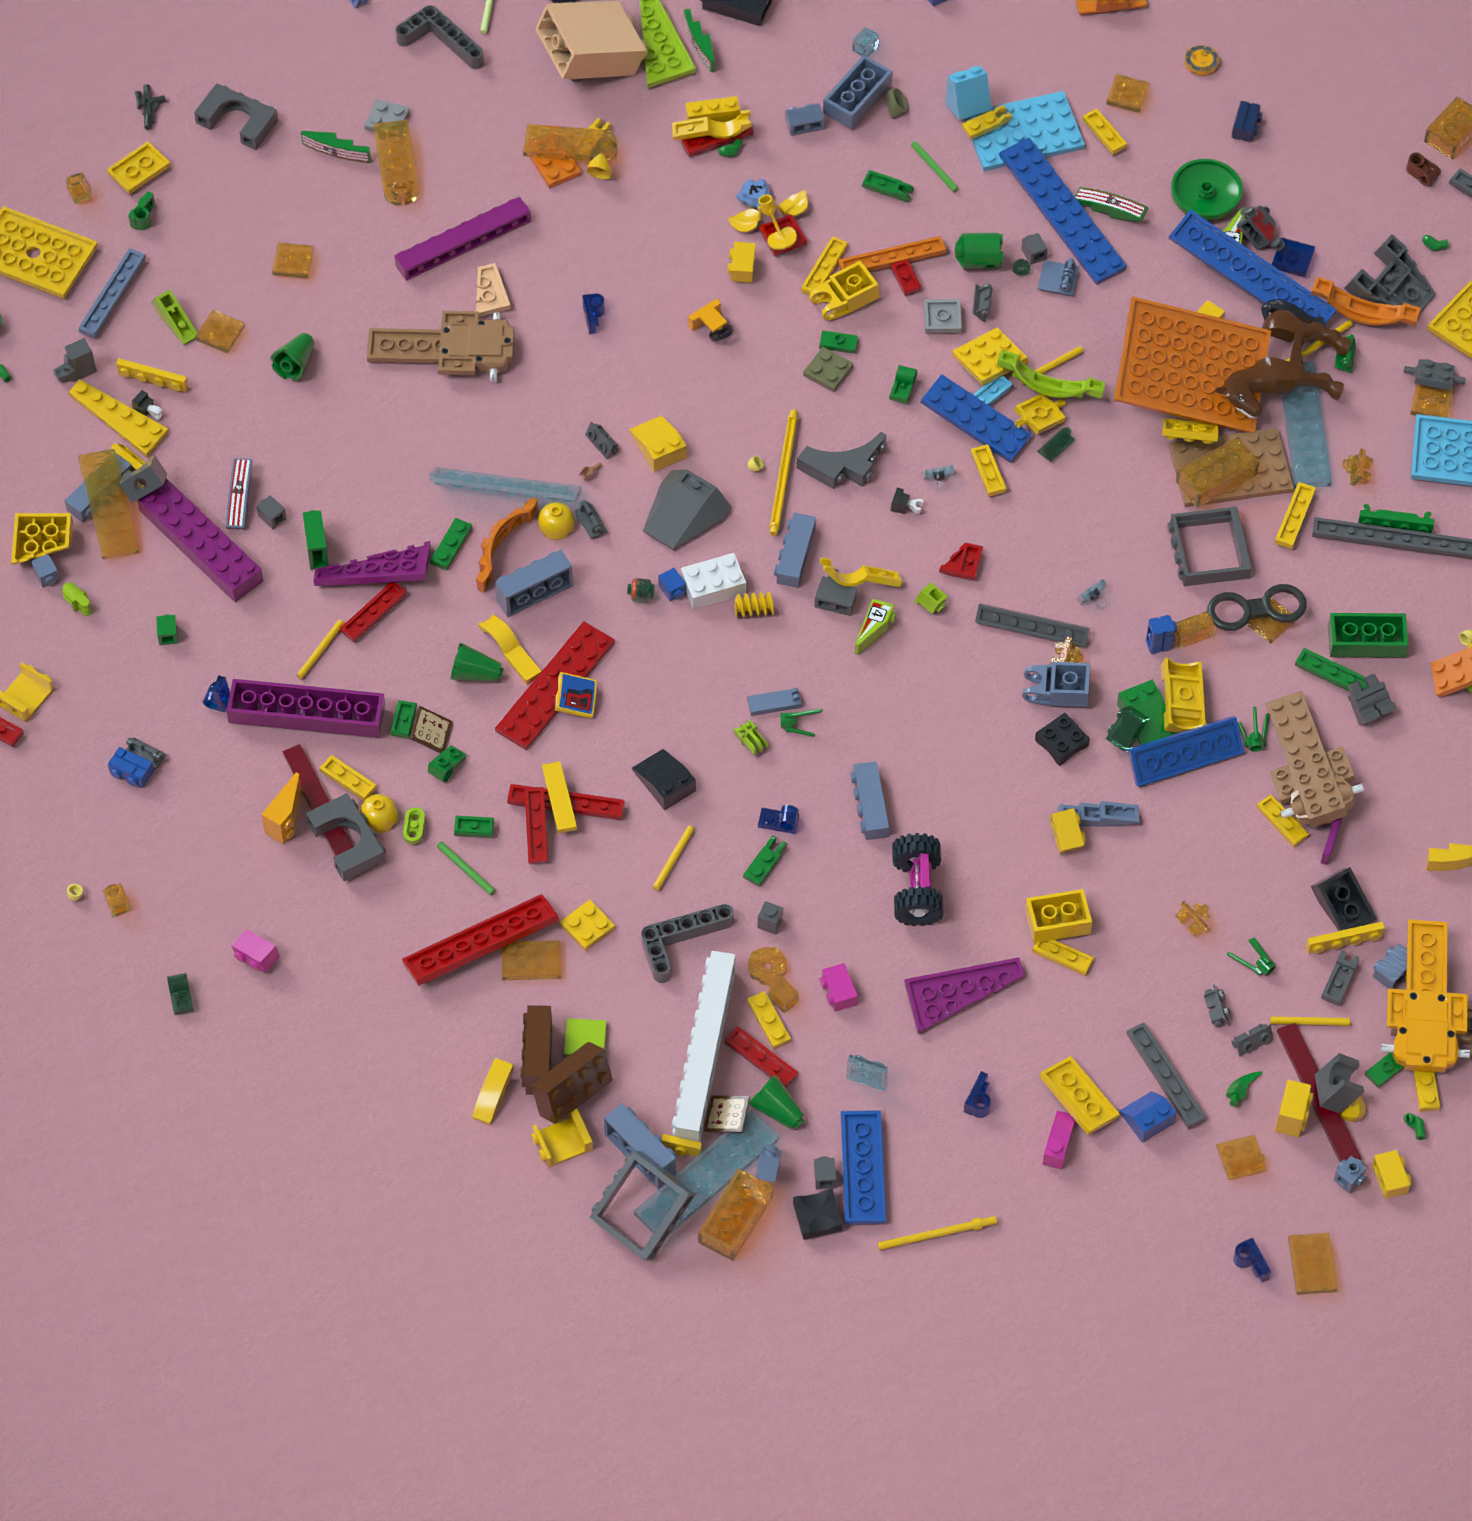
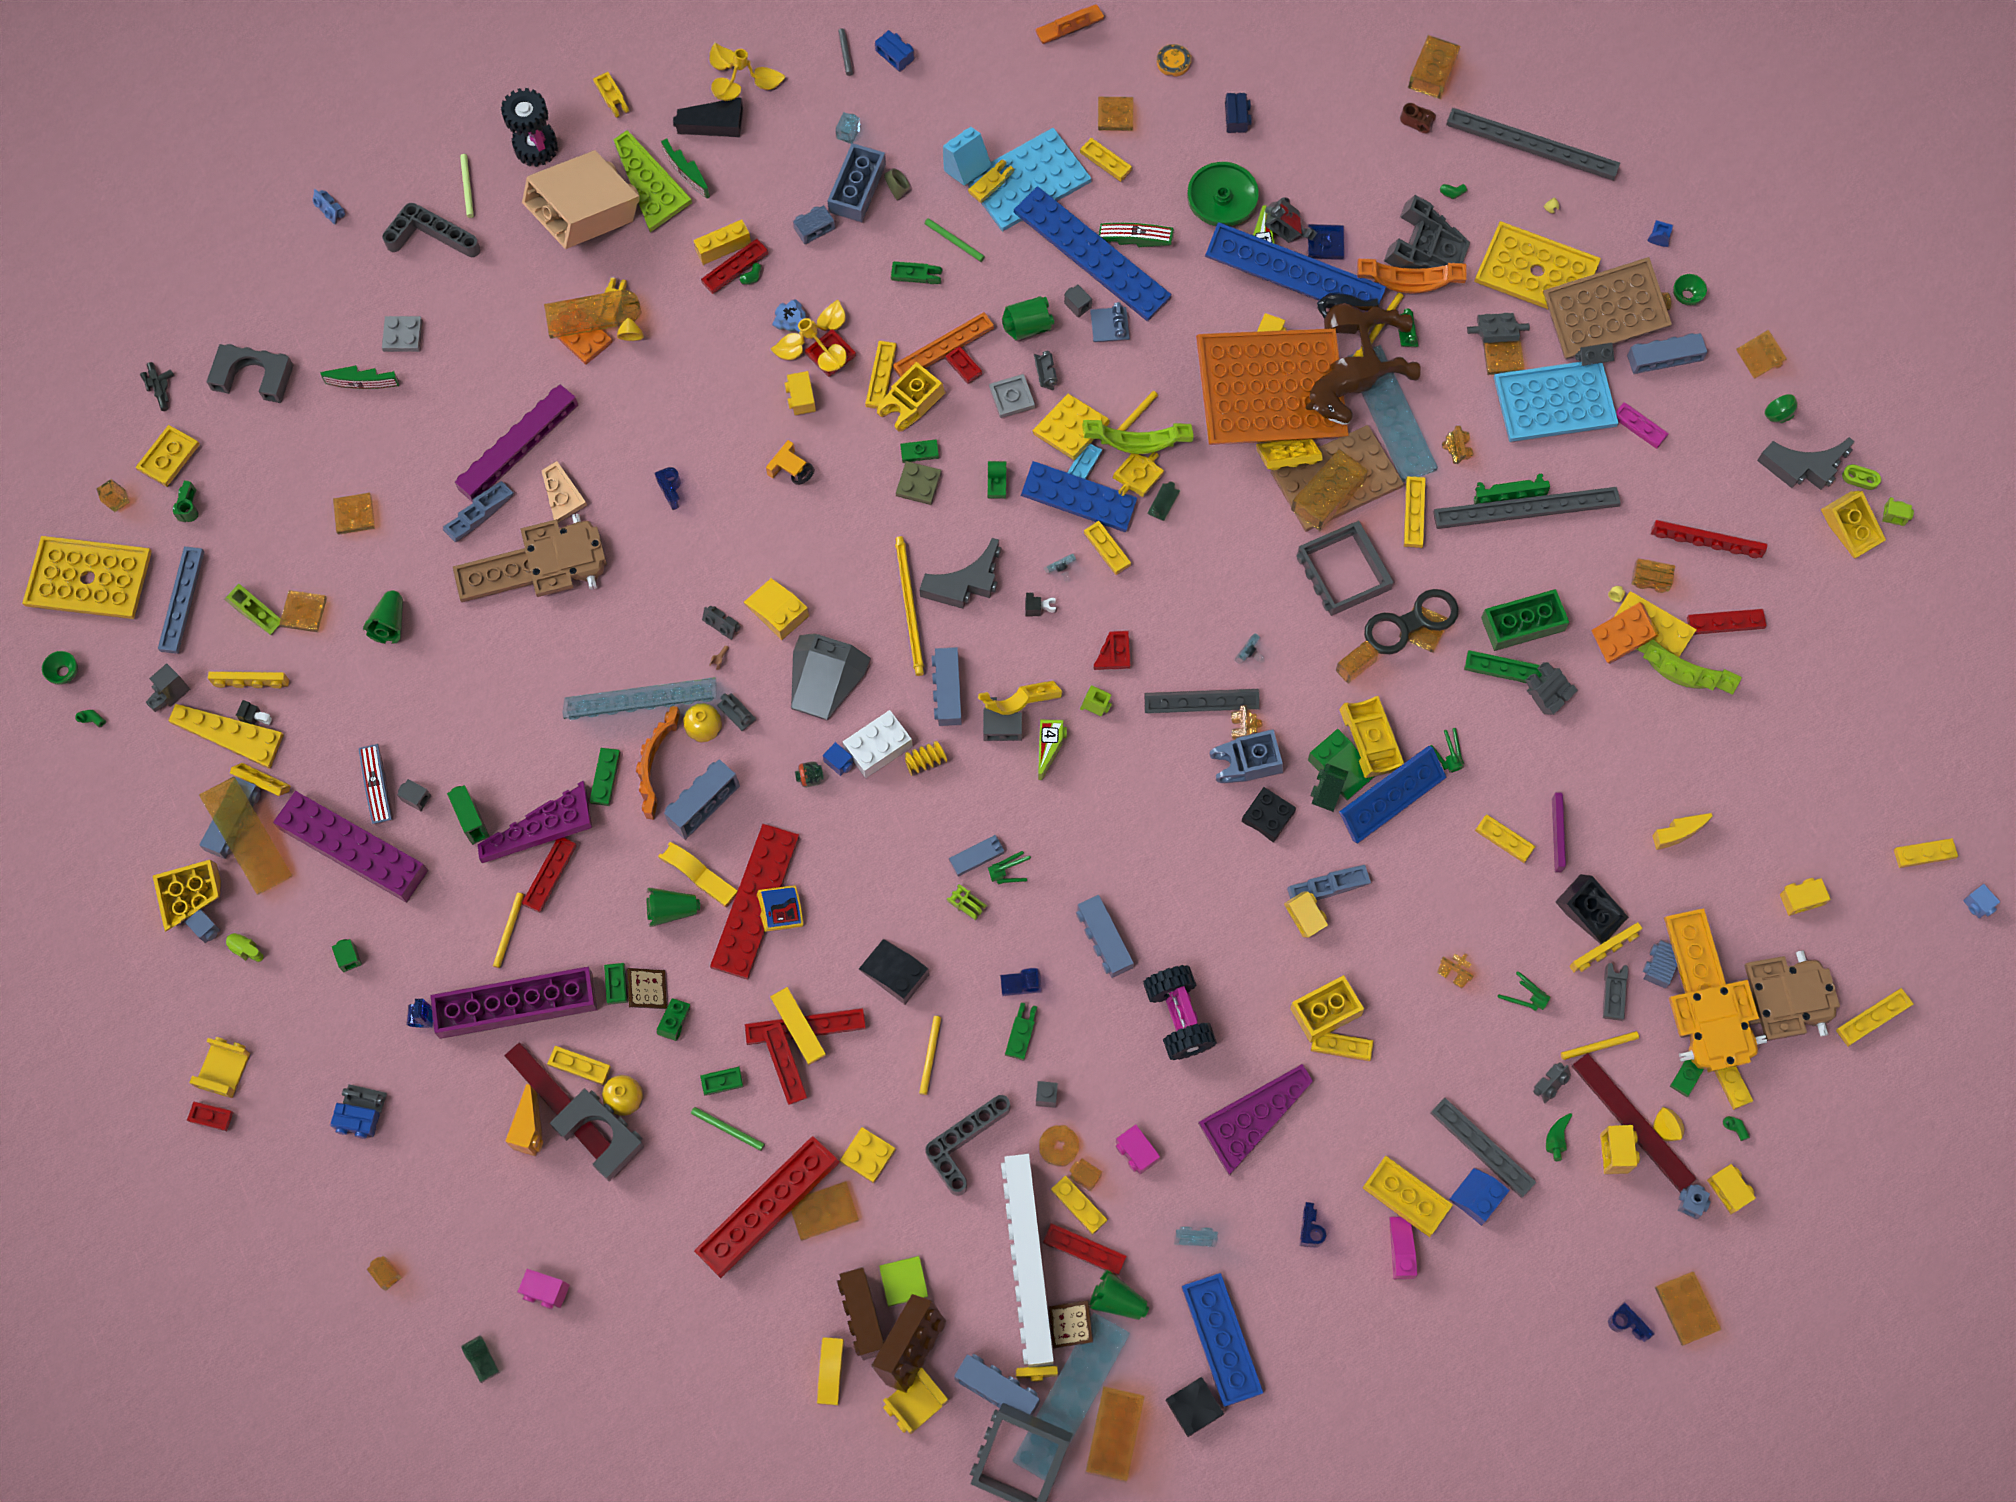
camera: 15 degrees left, 10 degrees up
light yellow hinge [67,884,83,901] -> none
dark grey piece [119,455,167,503] -> none
clear yellow plate [373,120,419,206] -> none
lime plate [403,807,425,845] -> none
yellow piece [672,109,752,141] -> none
light yellow hinge [747,456,764,472] -> none
sand blue brick [755,1145,782,1182] -> none
dark grey brick [814,1156,836,1189] -> none
yellow bar [877,1216,997,1250] -> none
clear green plate [1012,259,1031,276] -> none
blue brick [1146,615,1177,654] -> none
dark grey hinge [1204,984,1231,1027] -> none
clear yellow hinge [1216,1135,1267,1180] -> none
medium nougat piece [1266,690,1364,828] -> none
dark grey piece [1315,1053,1364,1114] -> none
none -> sand blue slope [443,481,514,543]

